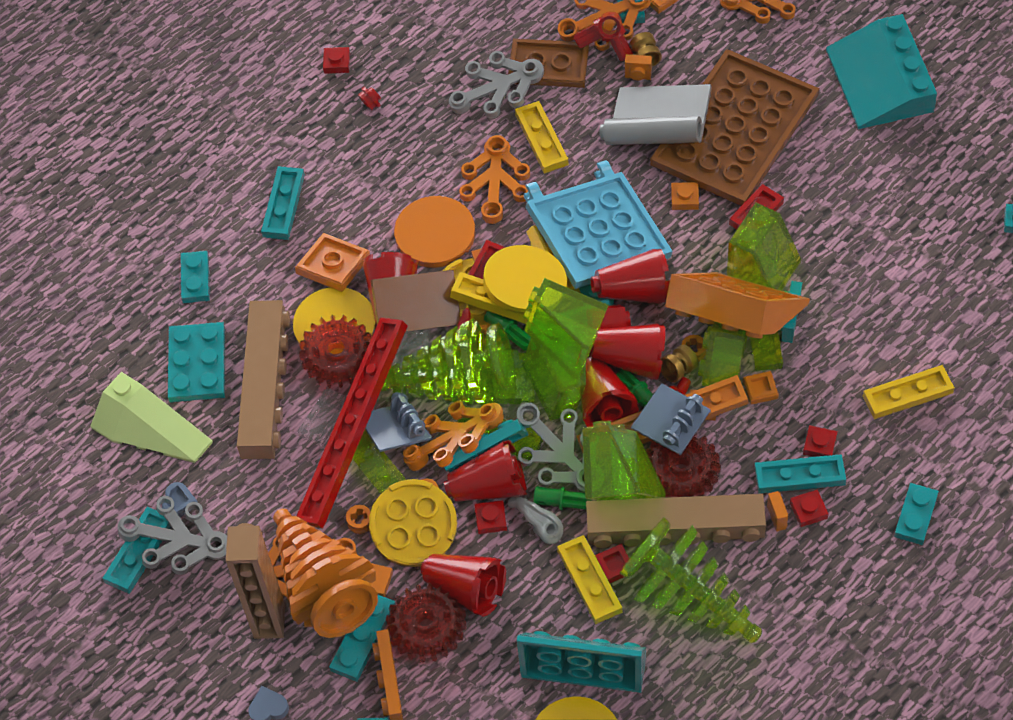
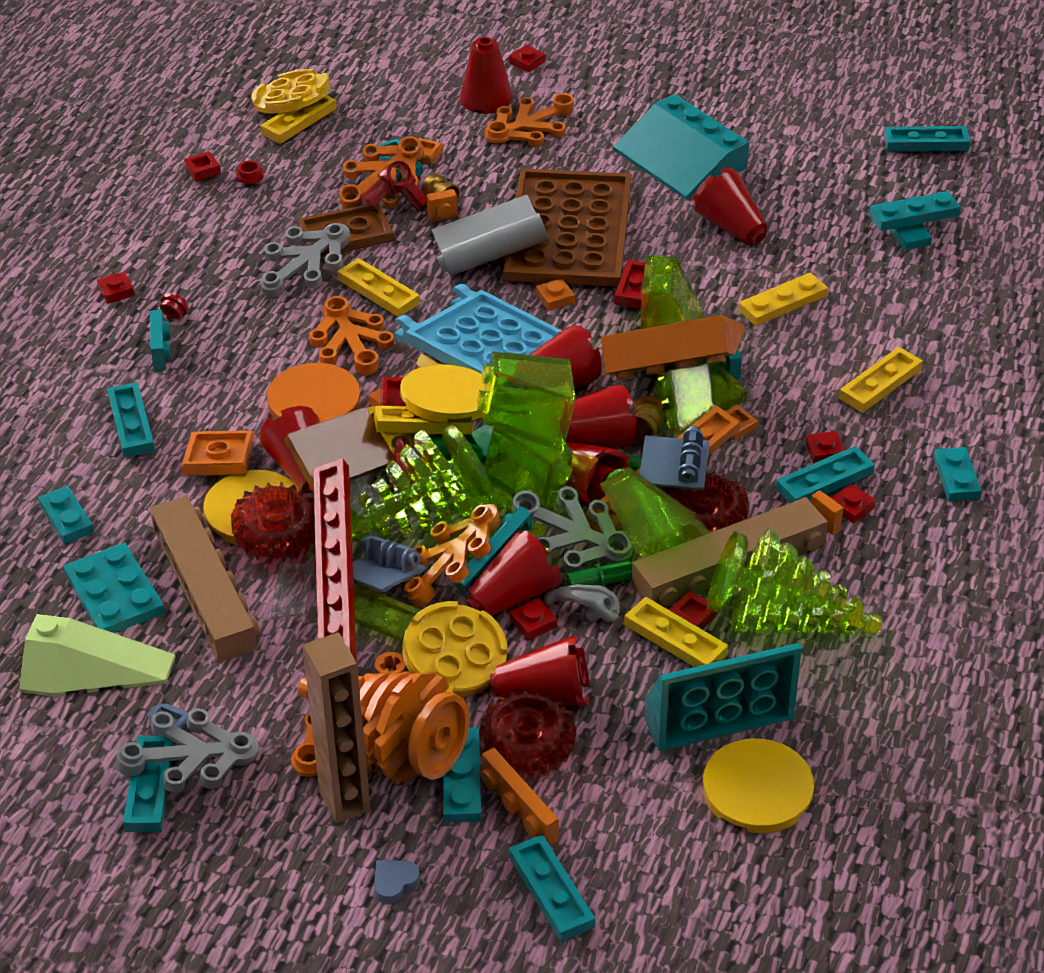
camera: 30 degrees left, 15 degrees down
none -> teal plate [150,310,172,371]
none -> red cone [692,168,768,245]
none -> yellow plate [738,272,828,326]

